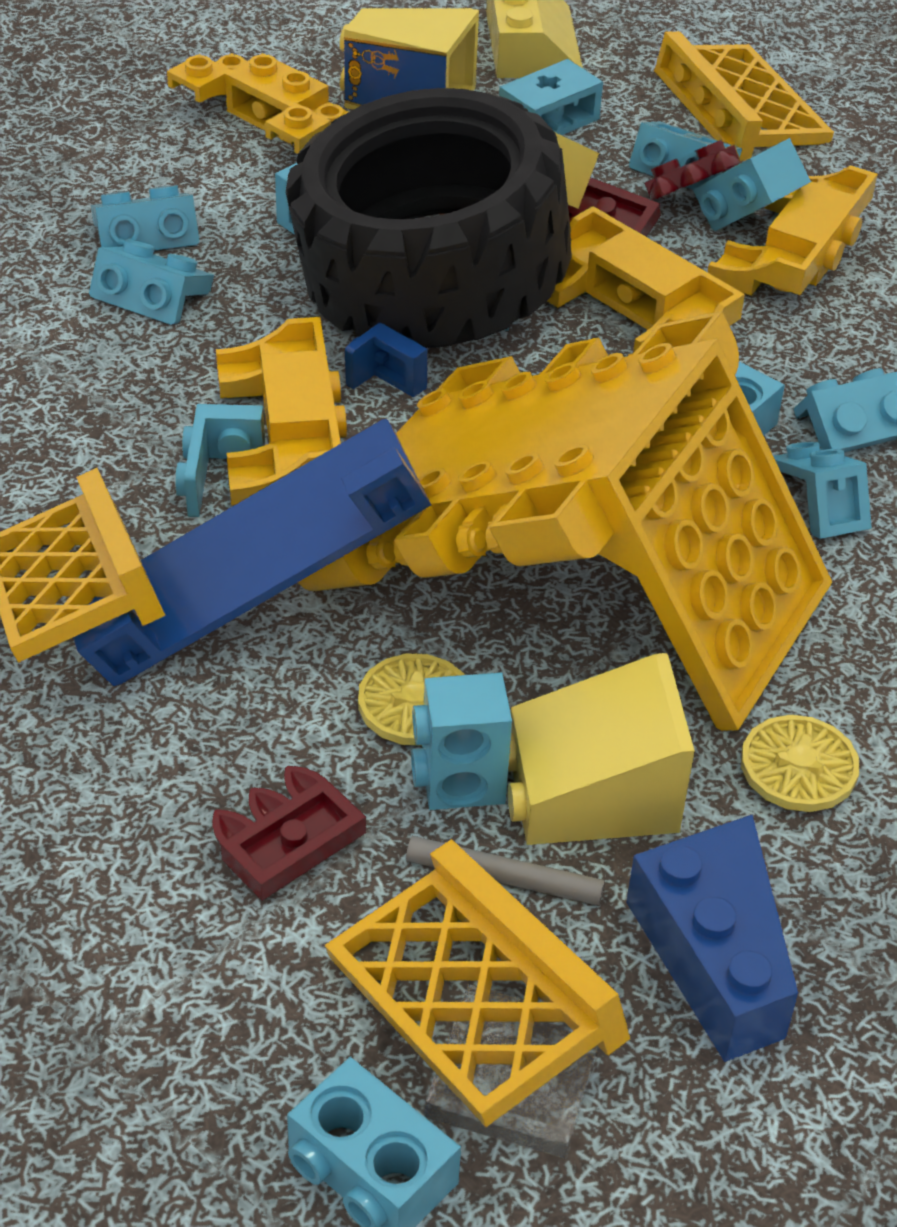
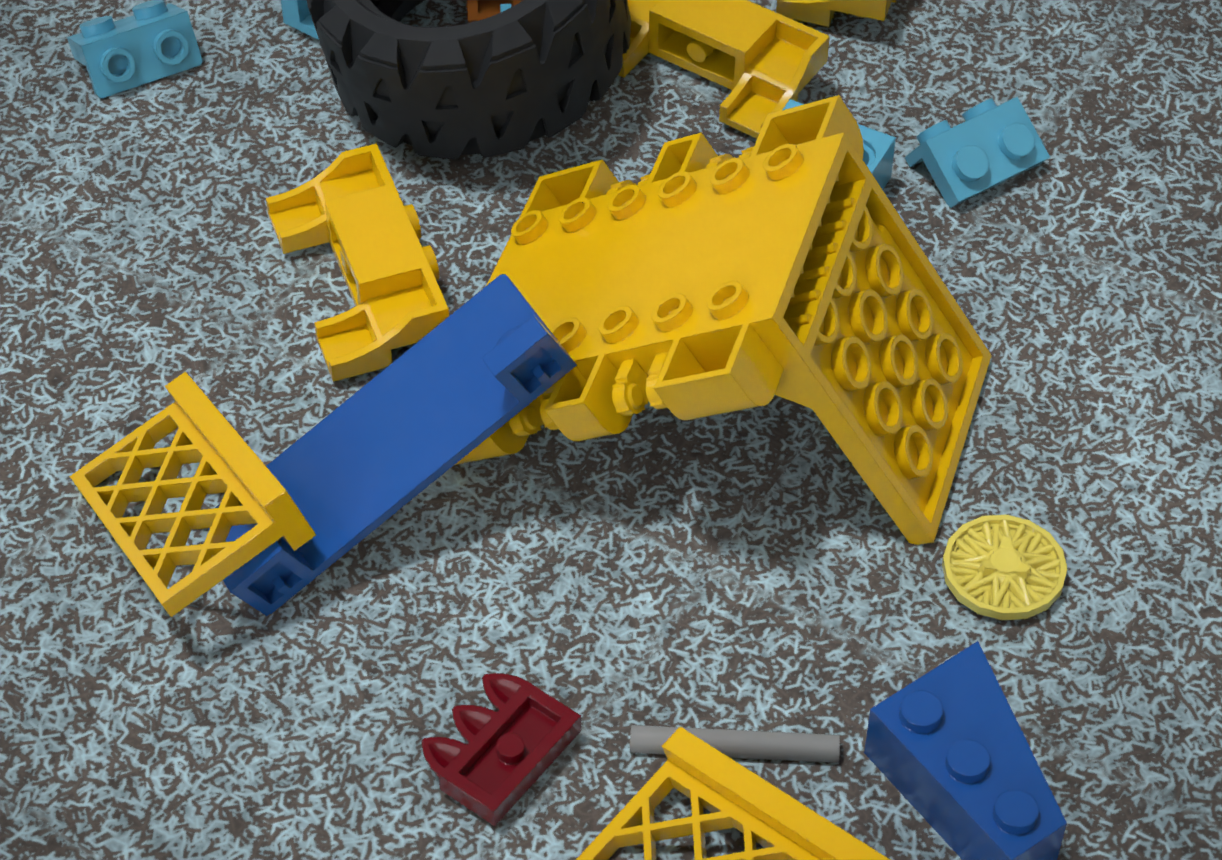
camera: 10 degrees left, 5 degrees up
medium azure bracket [89,240,214,325] -> none
medium azure bracket [176,404,266,517] -> none
blue bracket [344,322,428,398] -> none
light yellow wheel [358,653,465,746] -> none
medium azure brick [411,672,512,810] -> none
light yellow slope [508,653,695,845] -> none
medium azure bracket [773,442,872,539] -> none

